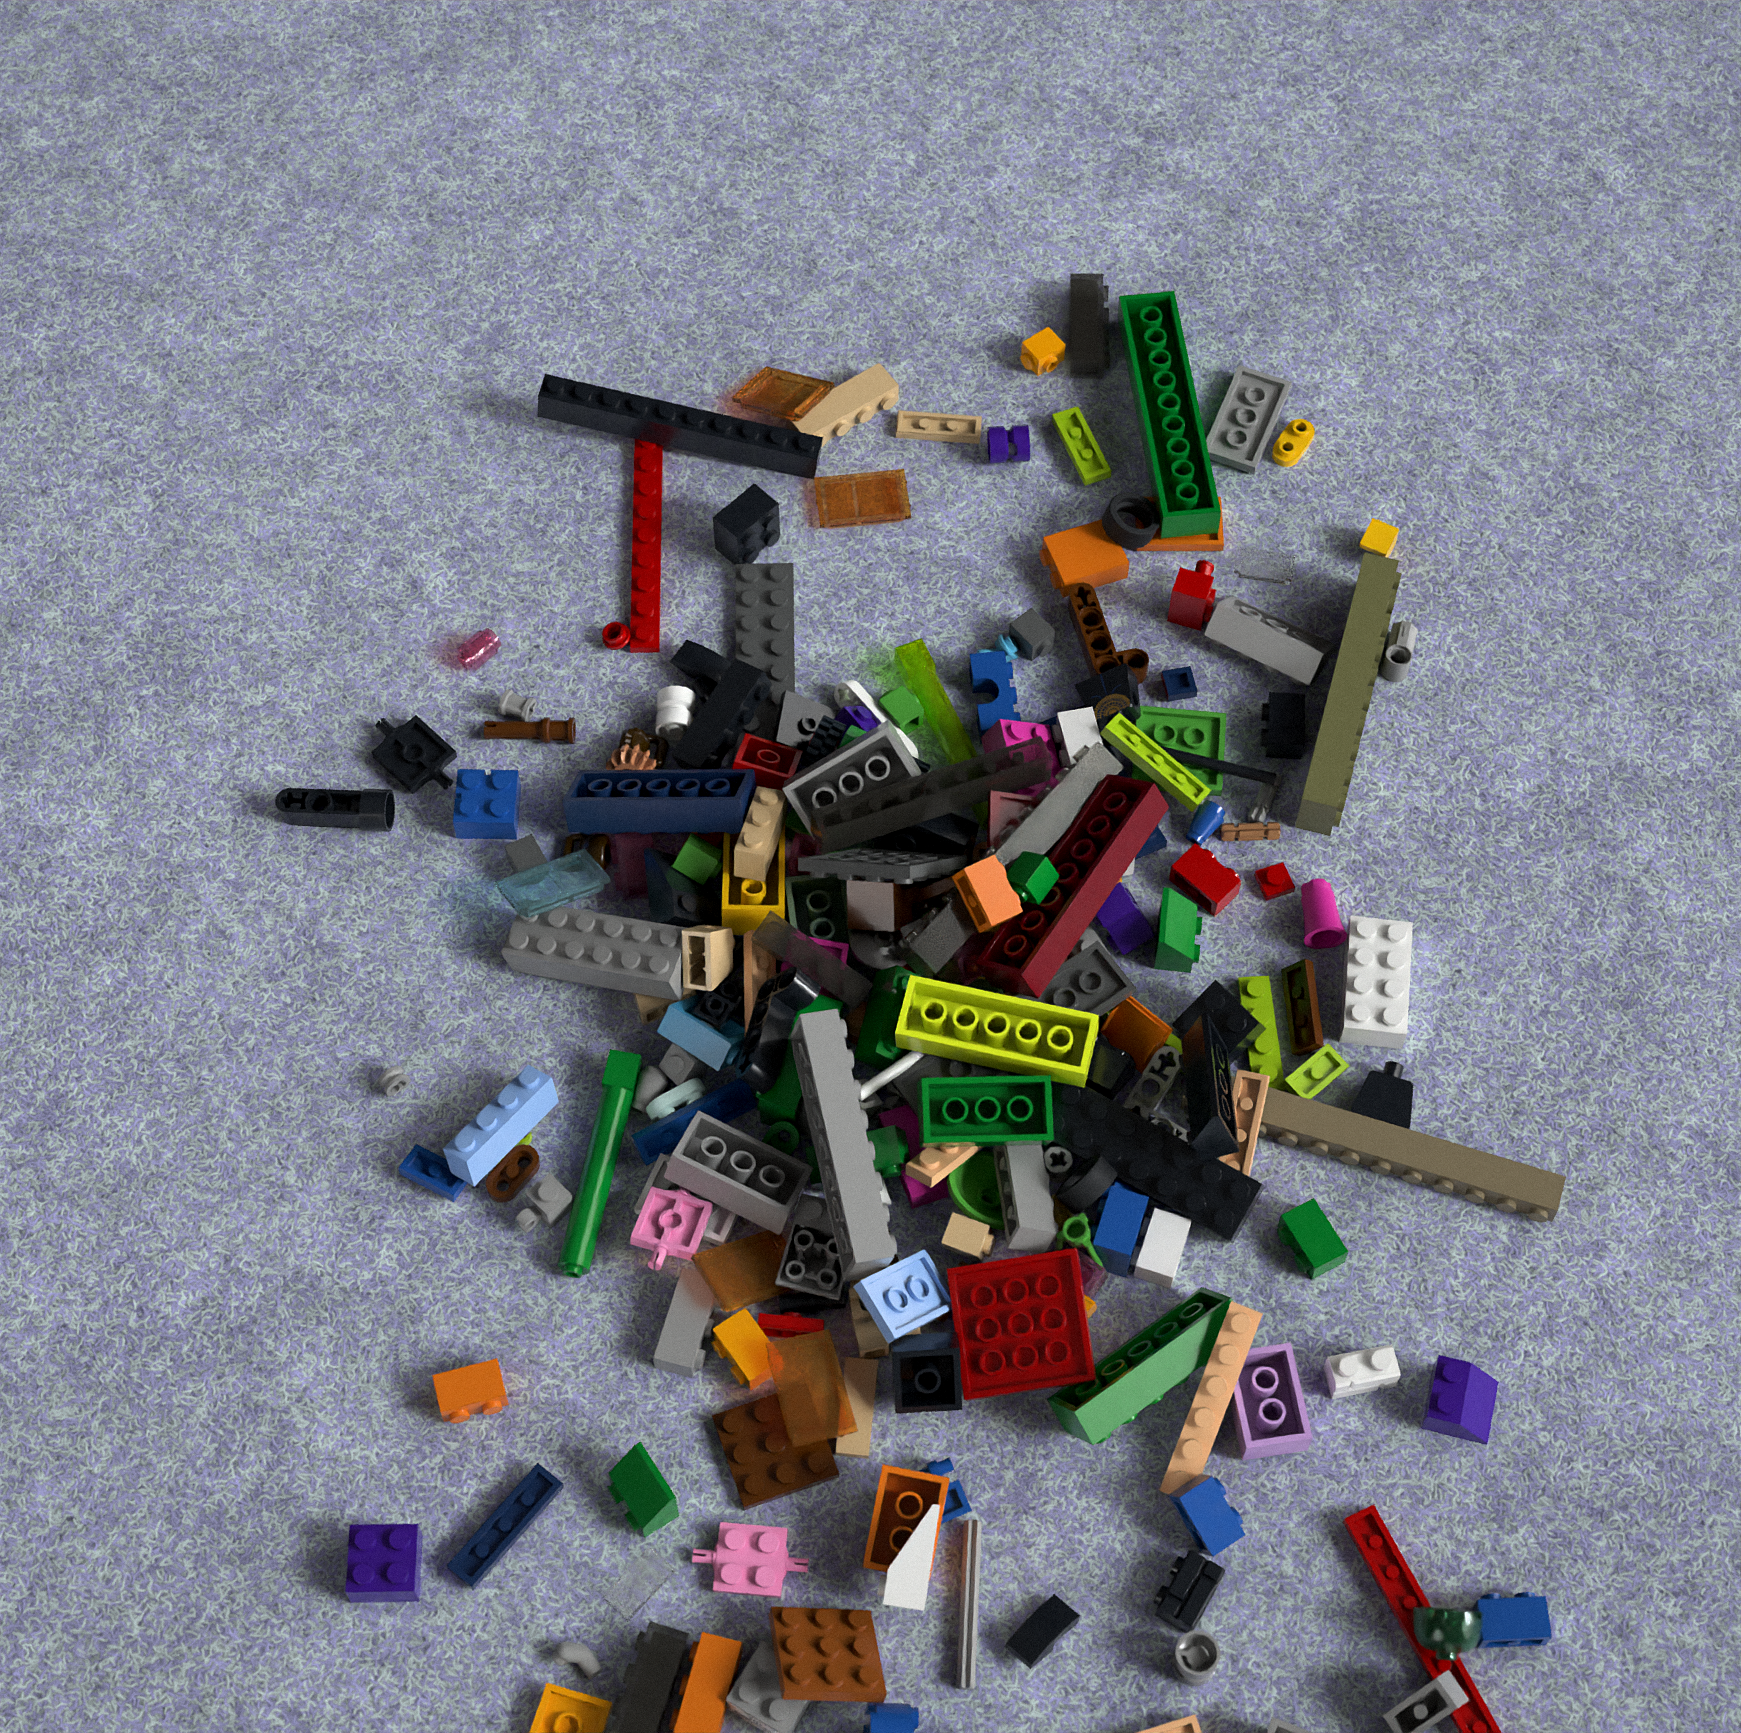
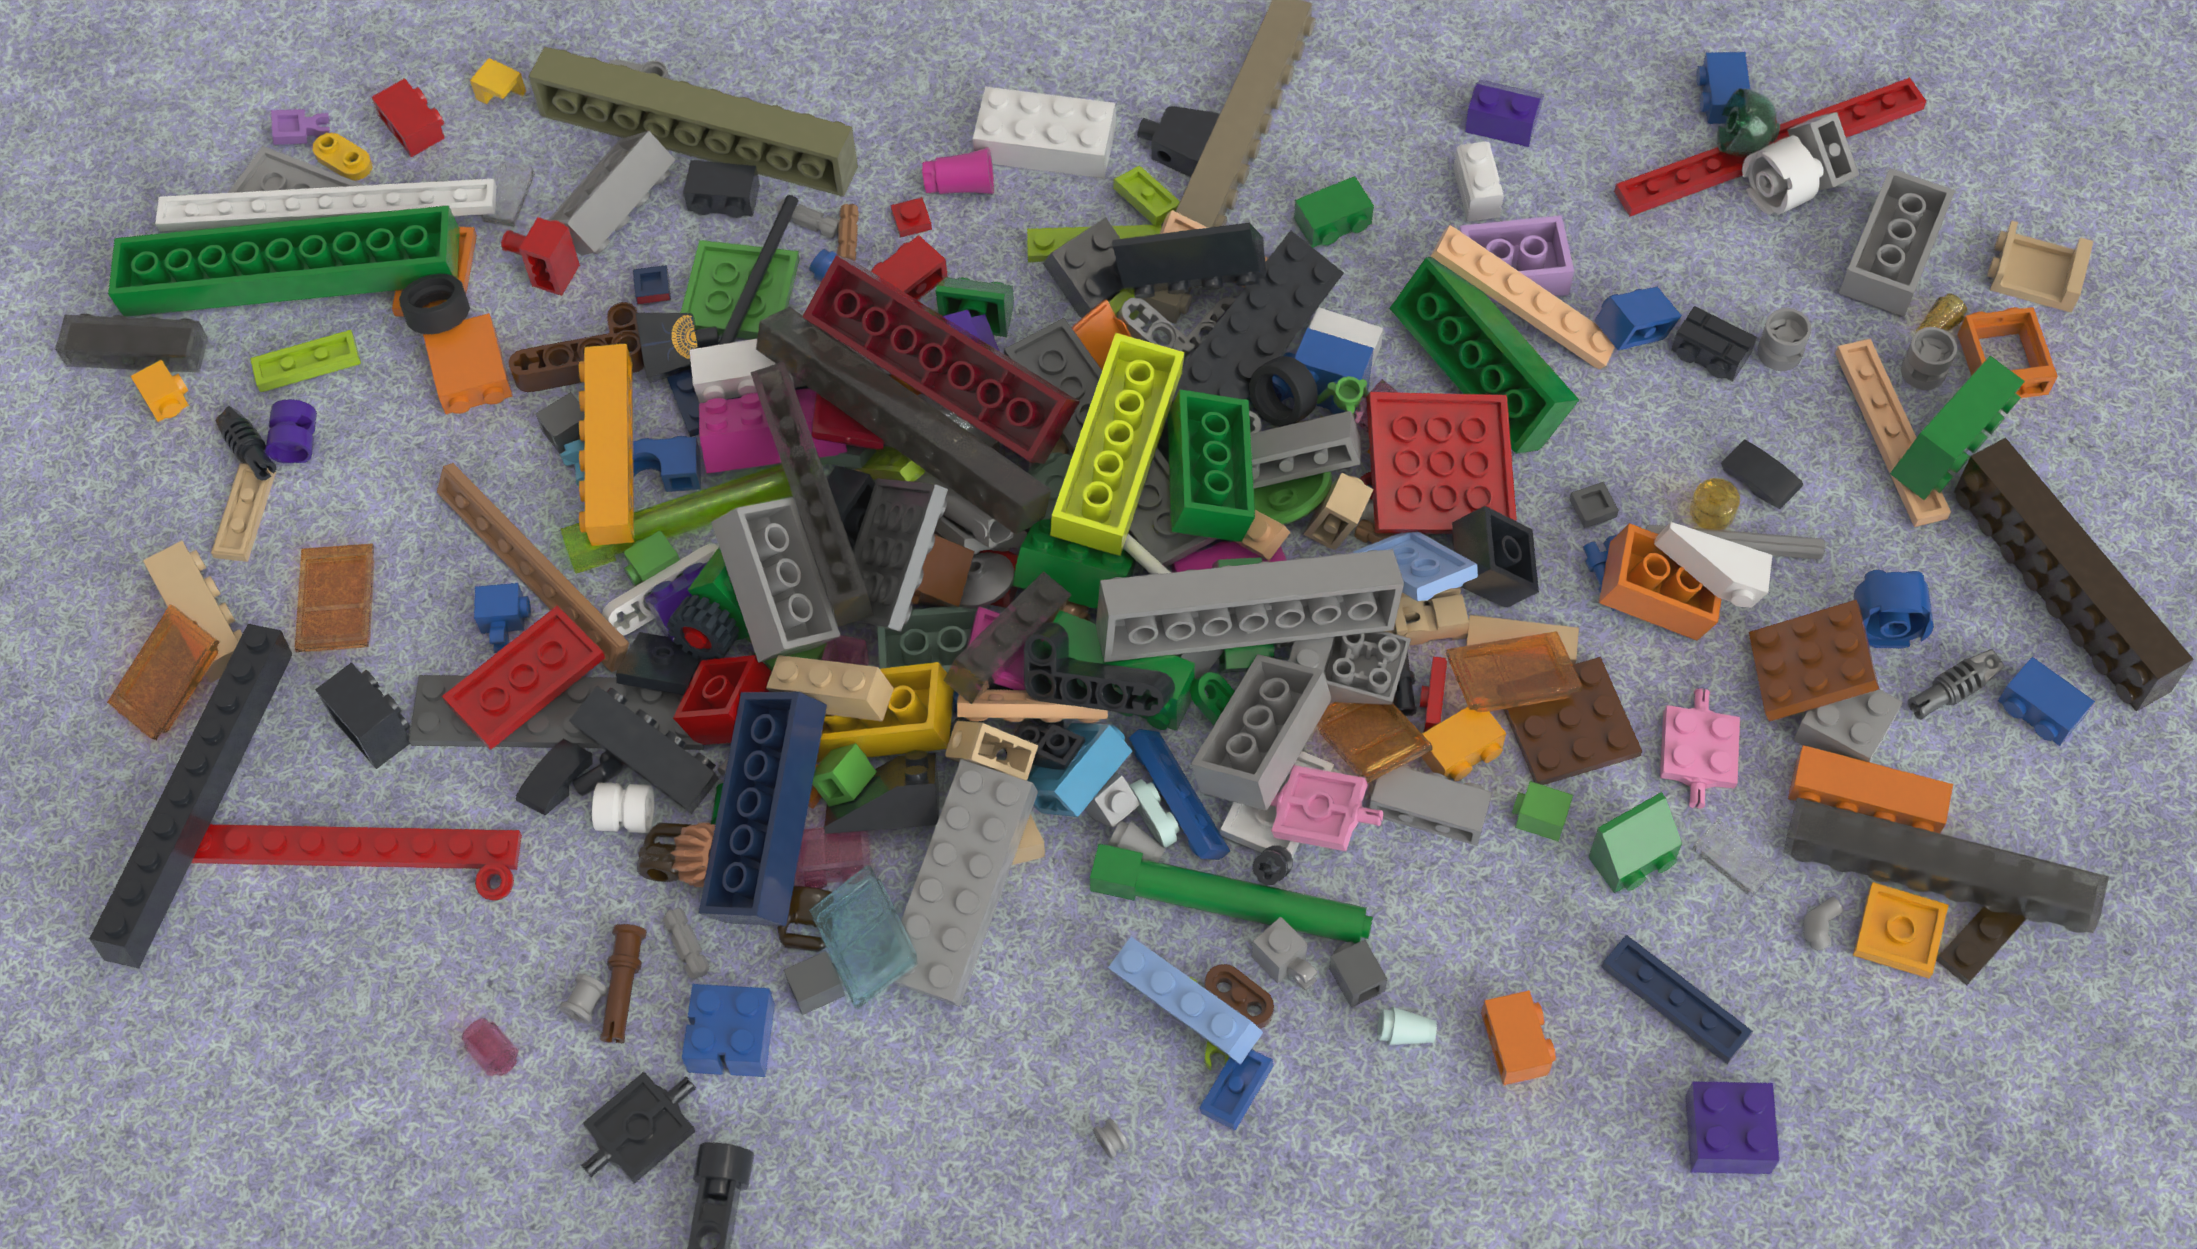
camera: 85 degrees left, 0 degrees up
orange brick [952,854,1023,933] -> none
green brick [1006,850,1060,905] -> none
lime plate [1100,713,1211,812] -> none
plate [1281,958,1324,1056] -> none
none -> white plate [155,179,497,232]
none -> black hinge [215,406,277,480]
none -> medium lavender plate [271,109,330,145]
none -> red brick [371,78,445,158]
none -> medium nougat tile [437,463,630,672]
none -> red plate [442,606,605,750]
none -> blue brick [474,583,531,653]
none -> light orange brick [579,344,634,546]
none -> light grey axle [663,908,710,979]
none -> black bush [1253,845,1293,885]
none -> dark grey brick [1329,940,1387,1008]
none -> light aqua cone [1377,1006,1437,1045]
none -> bright green brick [1512,781,1573,842]
none -> dark grey plate [1569,482,1619,528]
none -> clear yellow head [1690,478,1740,530]
none -> white brick [1742,135,1824,215]

